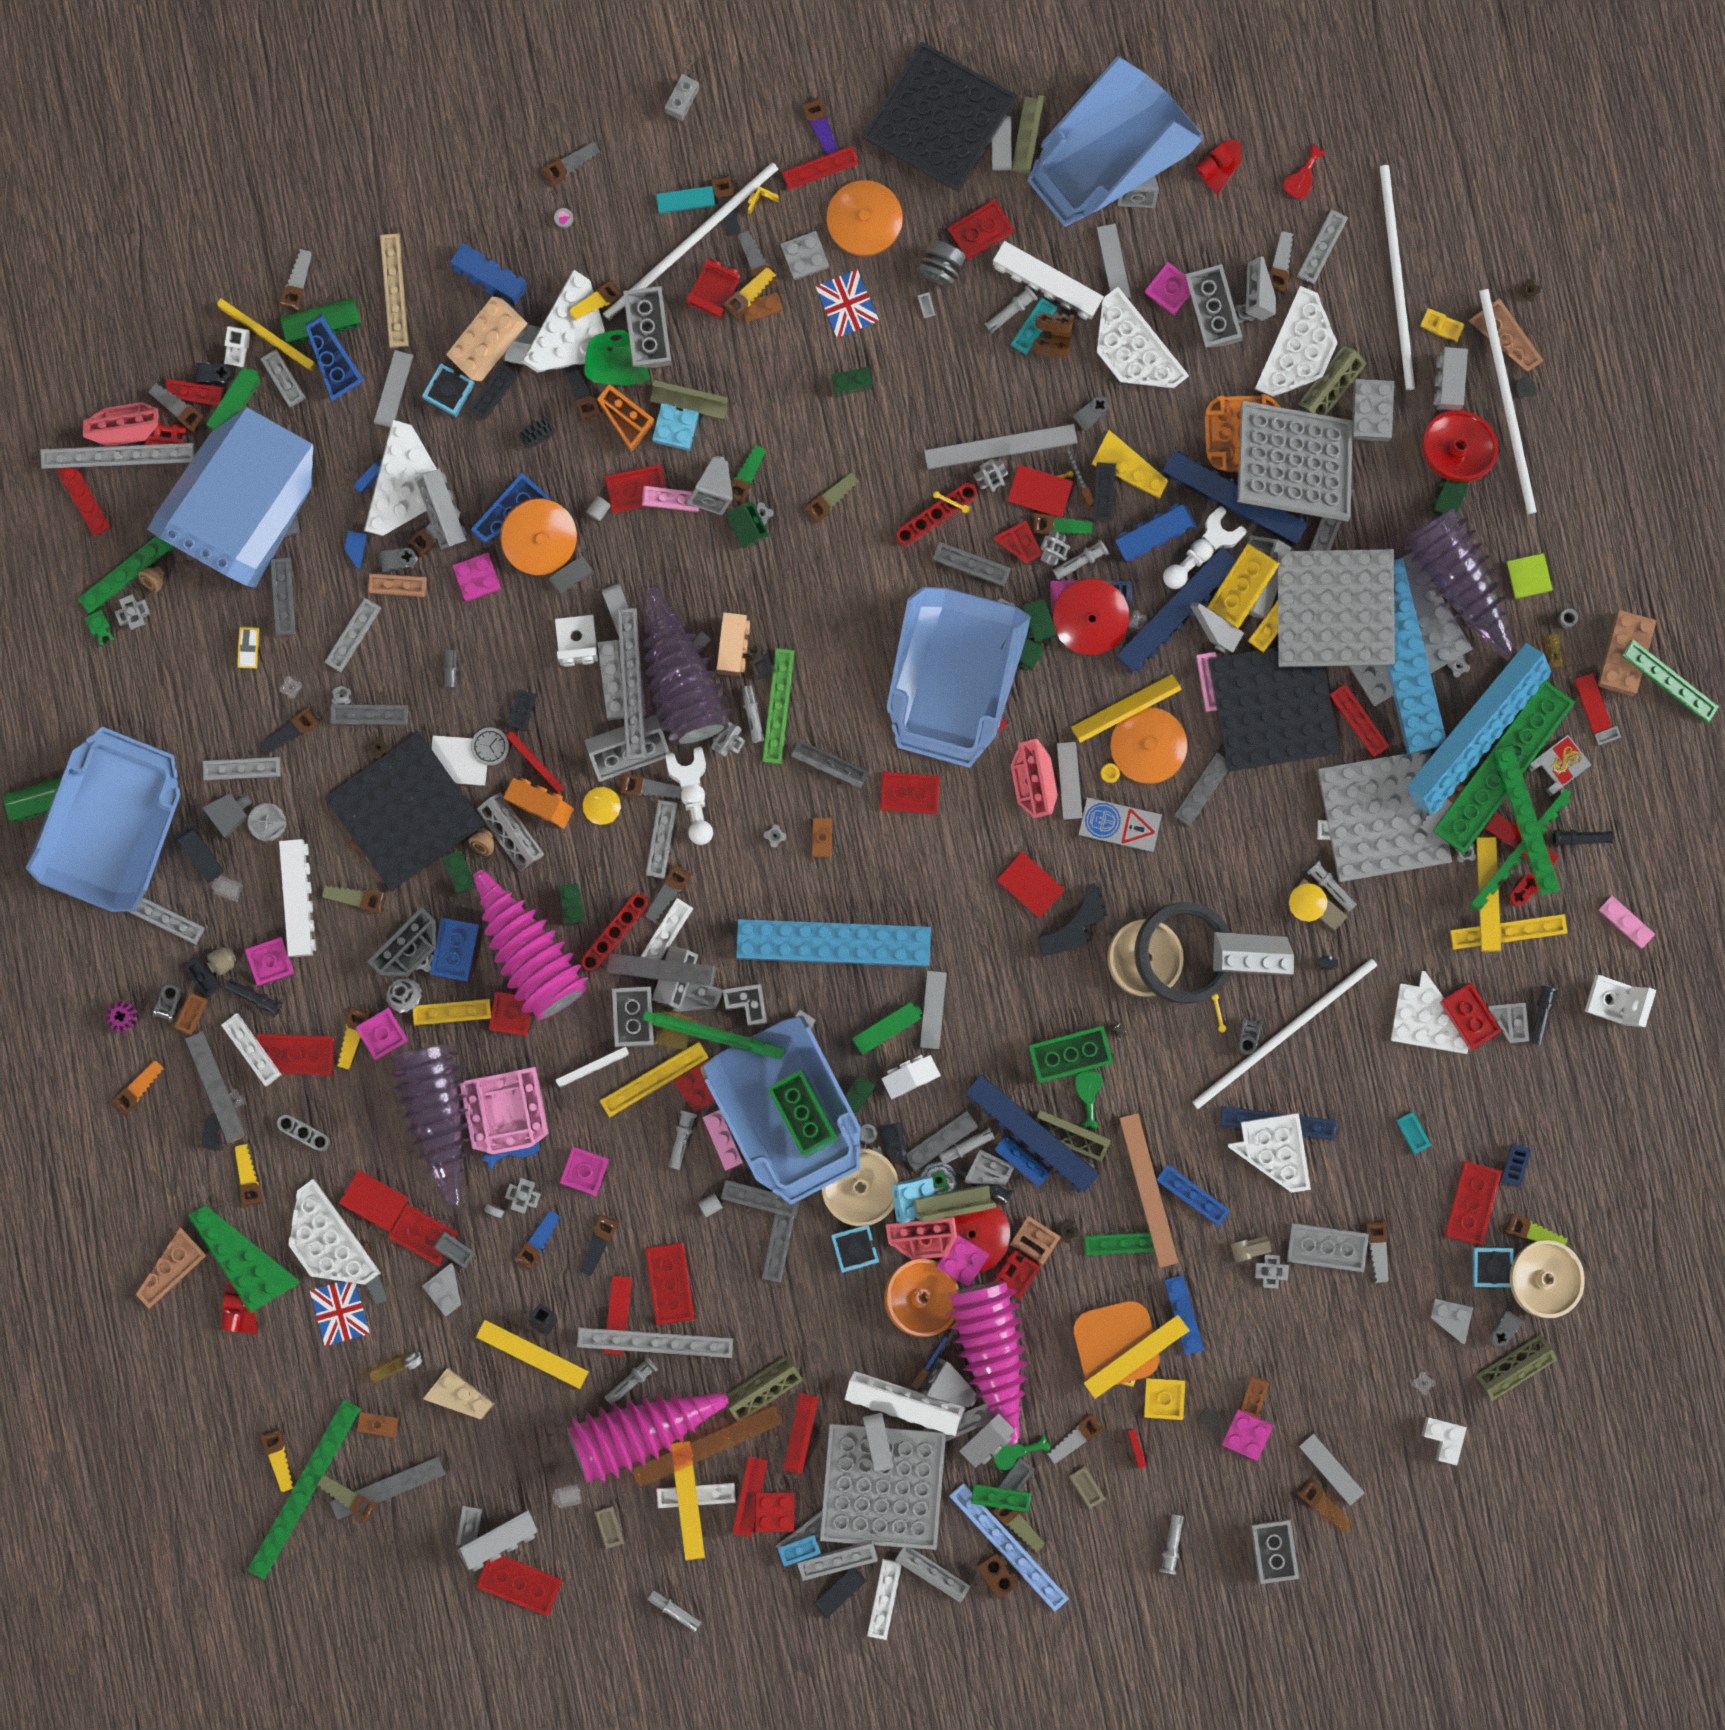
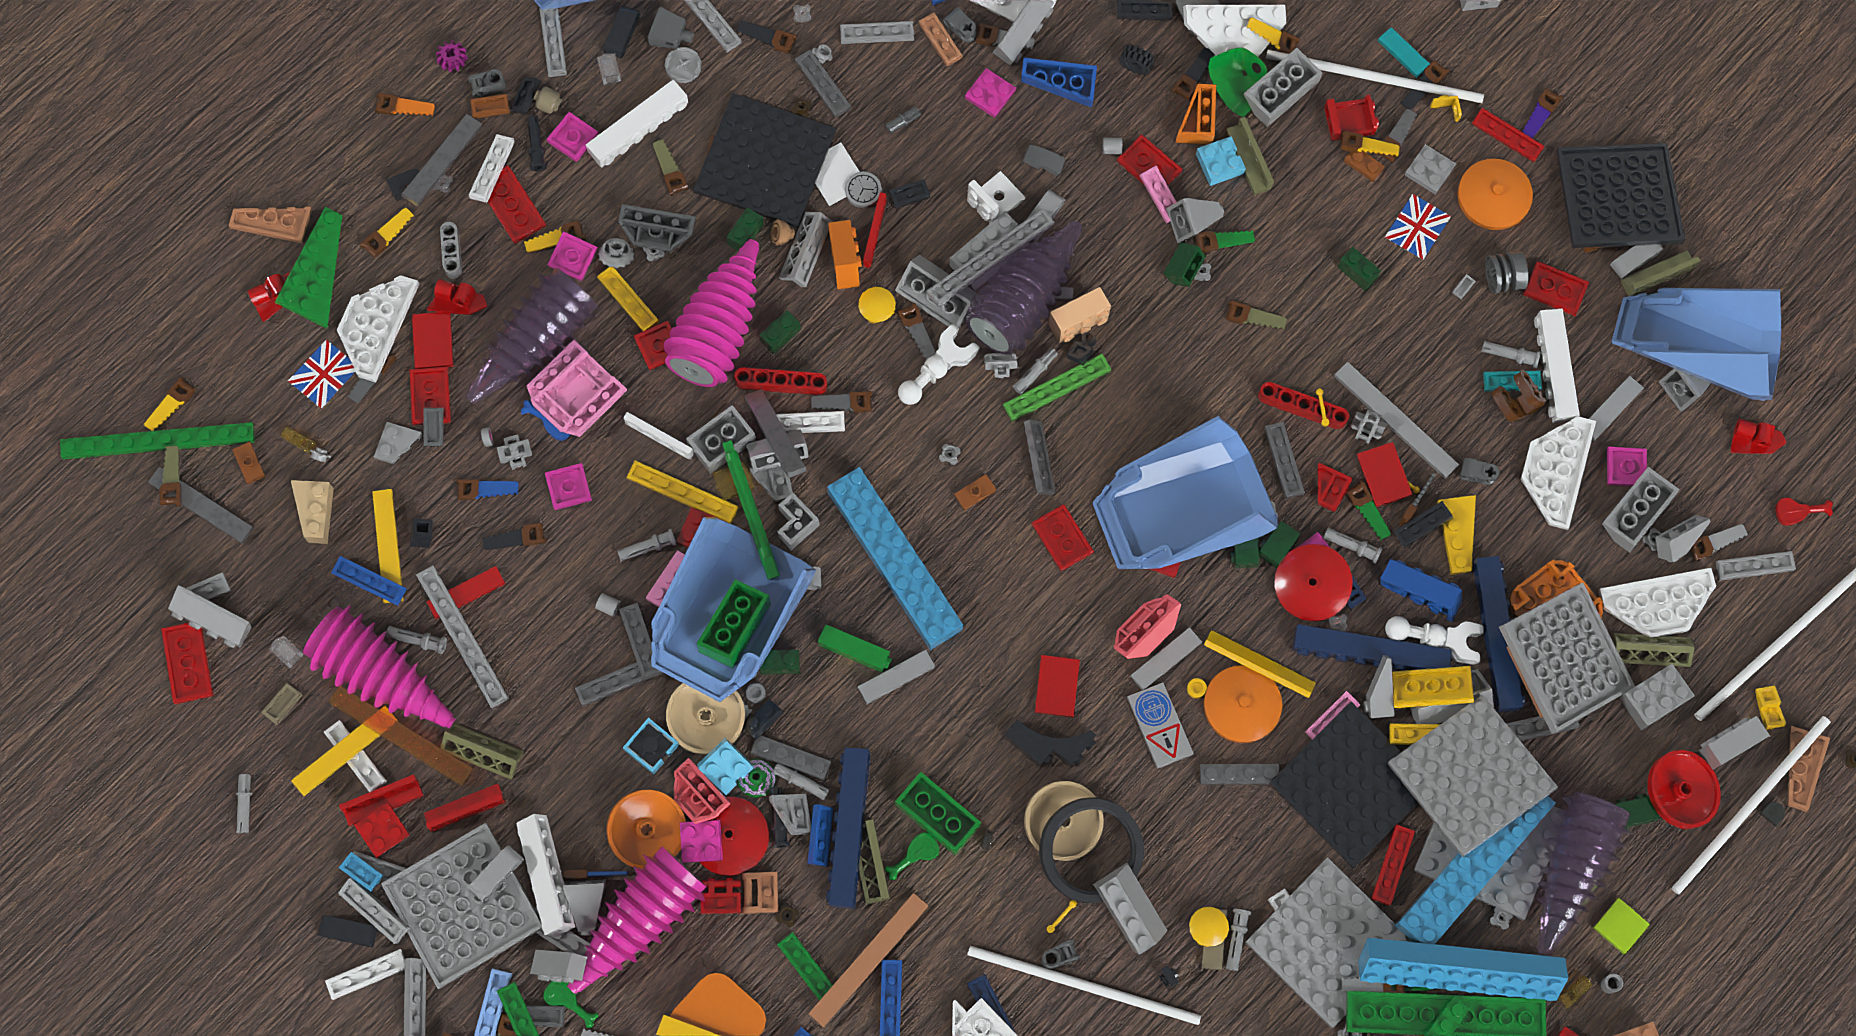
camera: 55 degrees right, 10 degrees down
blue plate [430,918,479,982] -> none
orange dish [500,498,577,575] -> none
red tile [645,1243,695,1325] -> none
light grey tile [646,800,678,879] -> none
white brick [882,1055,941,1100] -> none
olive fence [913,1184,996,1222] -> none
light grey piece [1041,530,1070,566] -> none
none -> blue plate [331,556,407,606]
none -> red panel [427,279,487,315]

